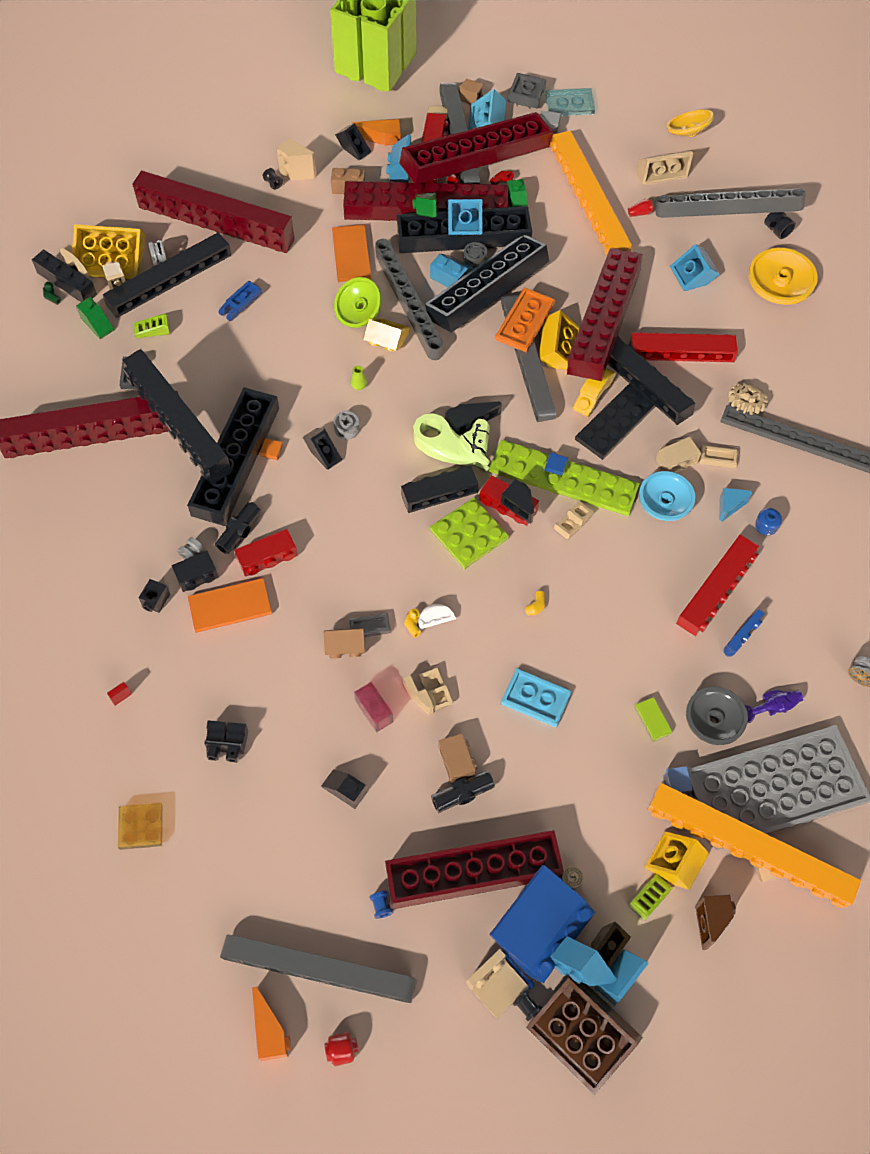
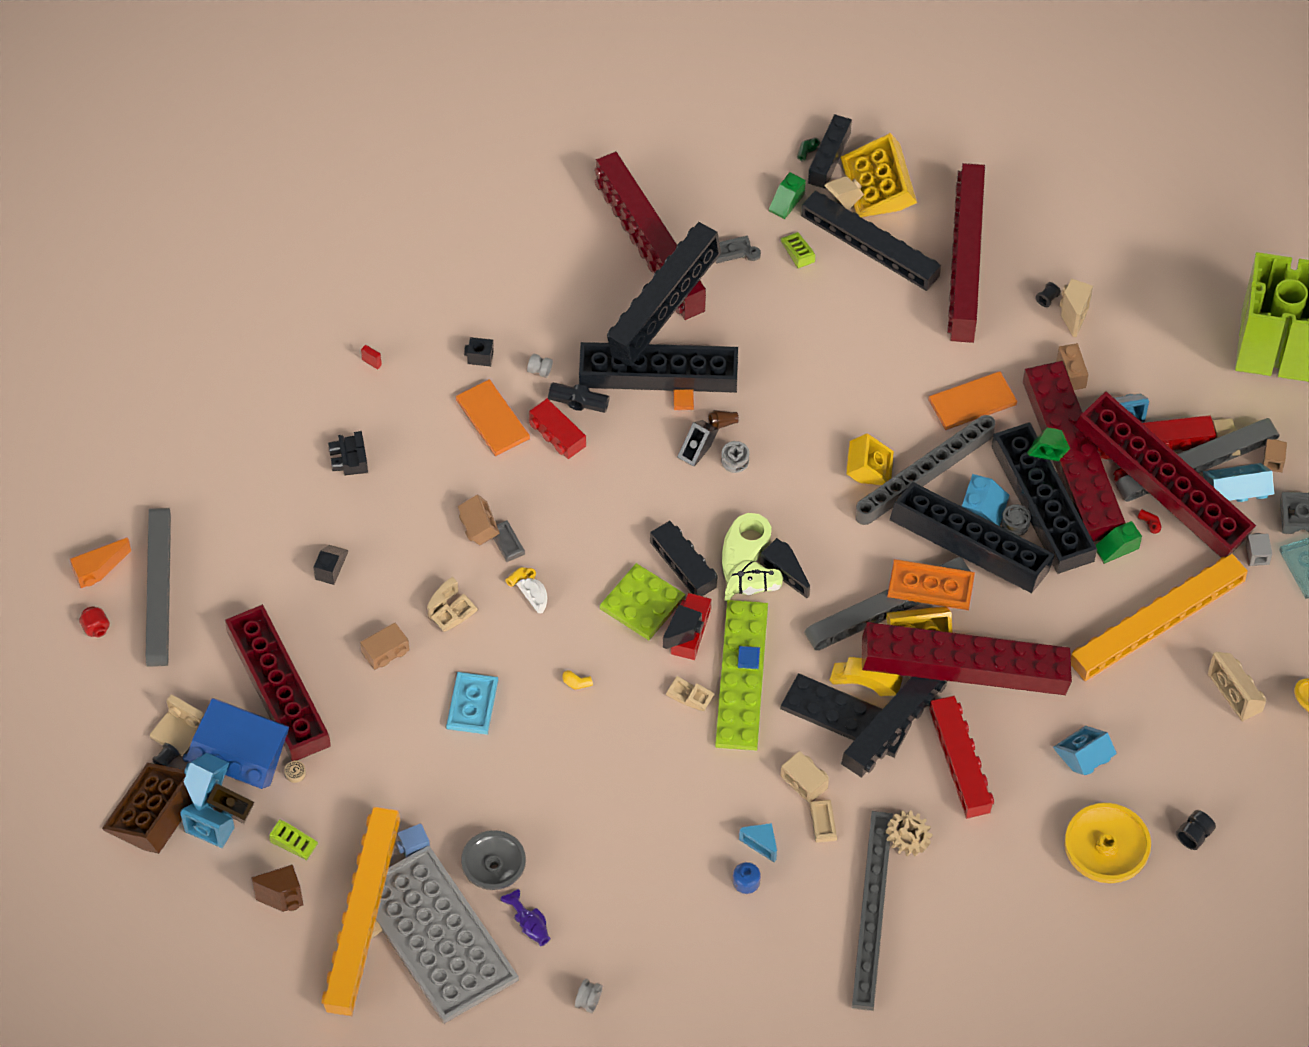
camera: 75 degrees right, 5 degrees down
tan slope [59,248,91,279] -> none
clear yellow plate [118,802,163,850] -> none
light grey wheel [148,240,167,265] -> none
black brick [171,551,218,592] -> none
blue hinge [218,280,262,321] -> none
lime dish [334,277,382,328] -> none
black slope [335,123,371,160] -> none
lime cone [350,365,368,390] -> none
orange slope [352,119,401,146] -> none
clear pink brick [354,682,393,733] -> none
blue bush [369,891,394,919] -> none
black piece [431,770,495,813] -> none
dark azure slope [448,199,482,235] -> none
red cone [628,199,653,217] -> none
lime tile [635,697,672,742] -> none
medium azure dish [639,471,695,521] -> none
yellow slope [645,831,709,890] -> none
dark grey beam [656,188,806,218] -> none
red brick [676,534,759,637] -> none
blue hinge [723,609,765,657] -> none
none -> reddish brown cone [708,410,739,429]

